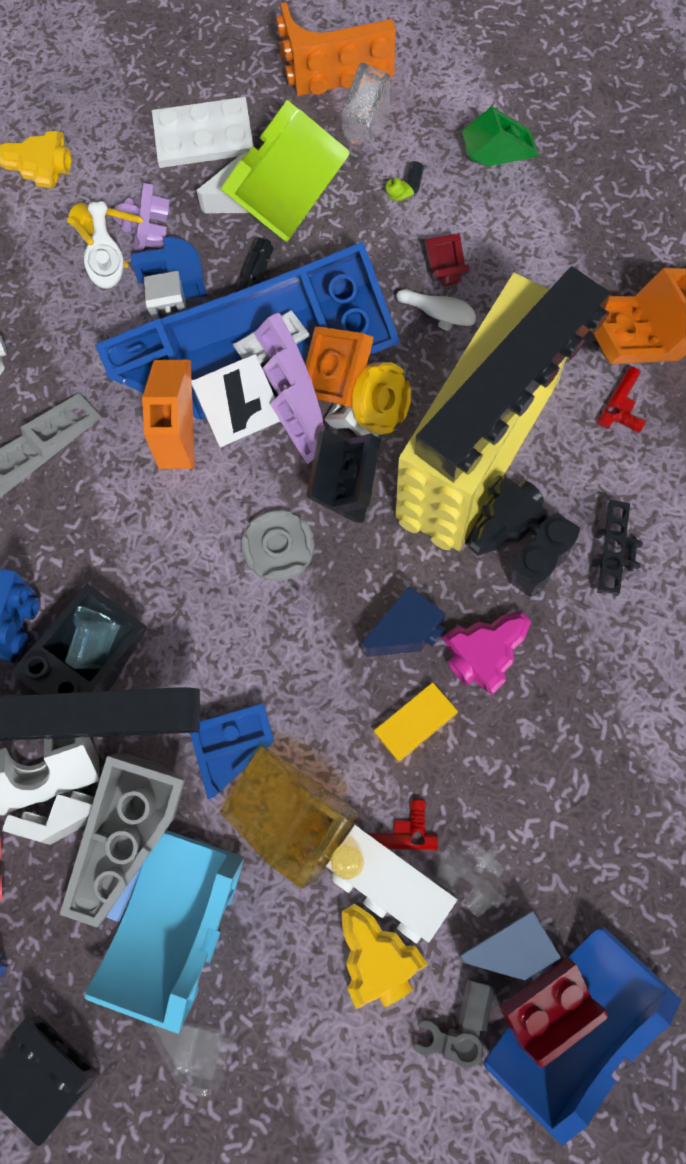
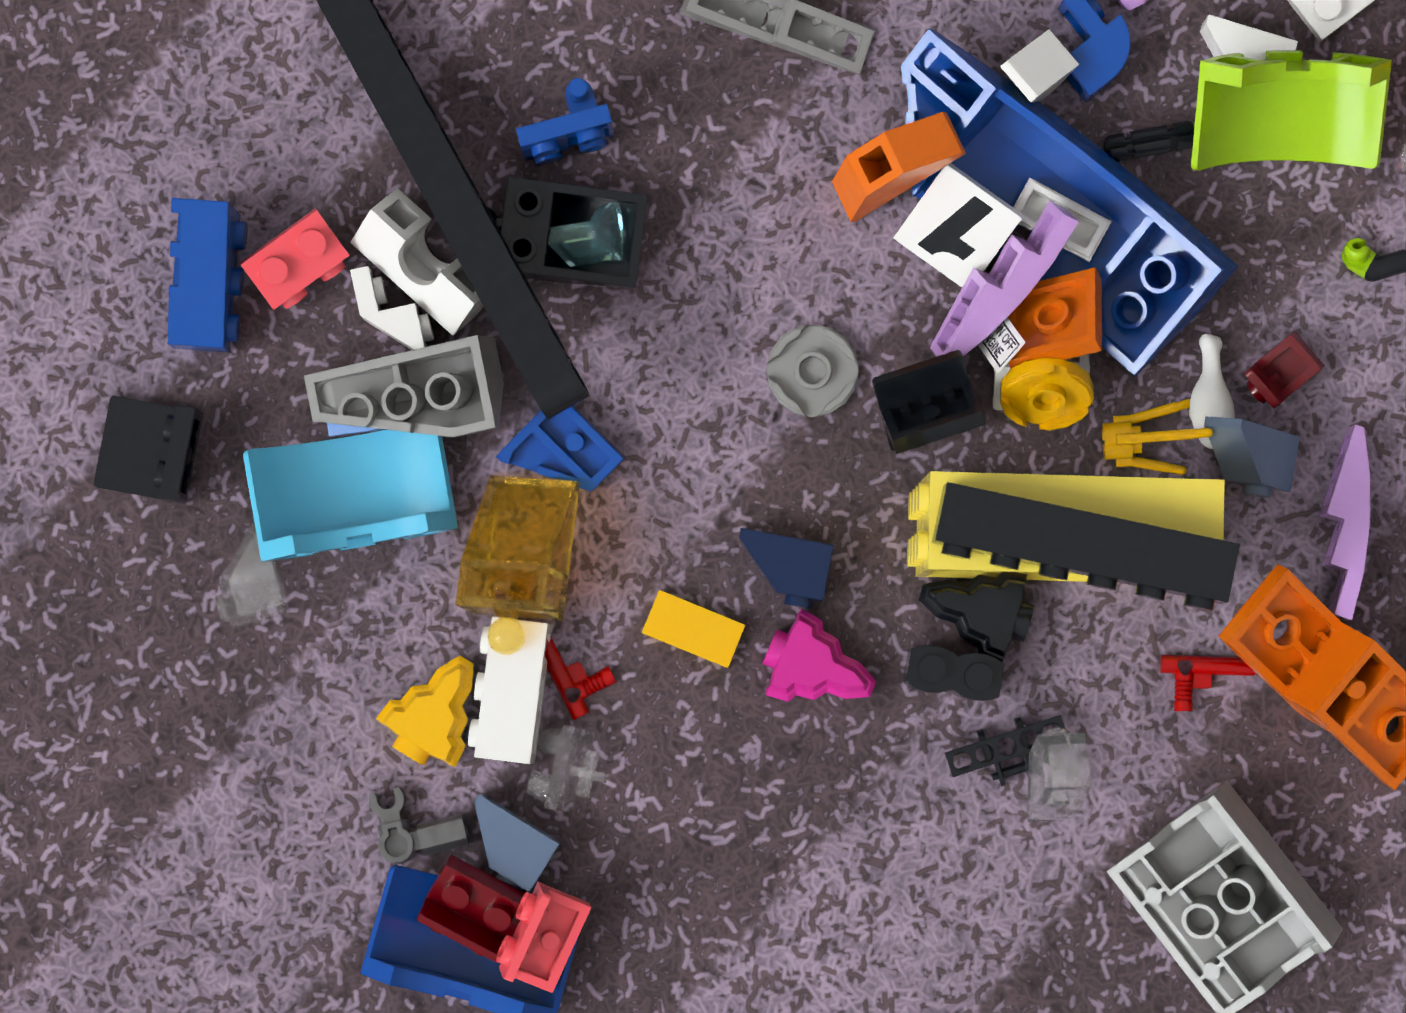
camera: 55 degrees right, 15 degrees up
none -> coral bracket [496,882,592,993]
none -> white sticker [978,317,1026,374]
none -> clear slope [1027,728,1092,822]
none -> yellow plant [1102,399,1213,475]
none -> sand blue slope [1204,416,1300,498]
none -> lavender slope [1319,424,1370,621]

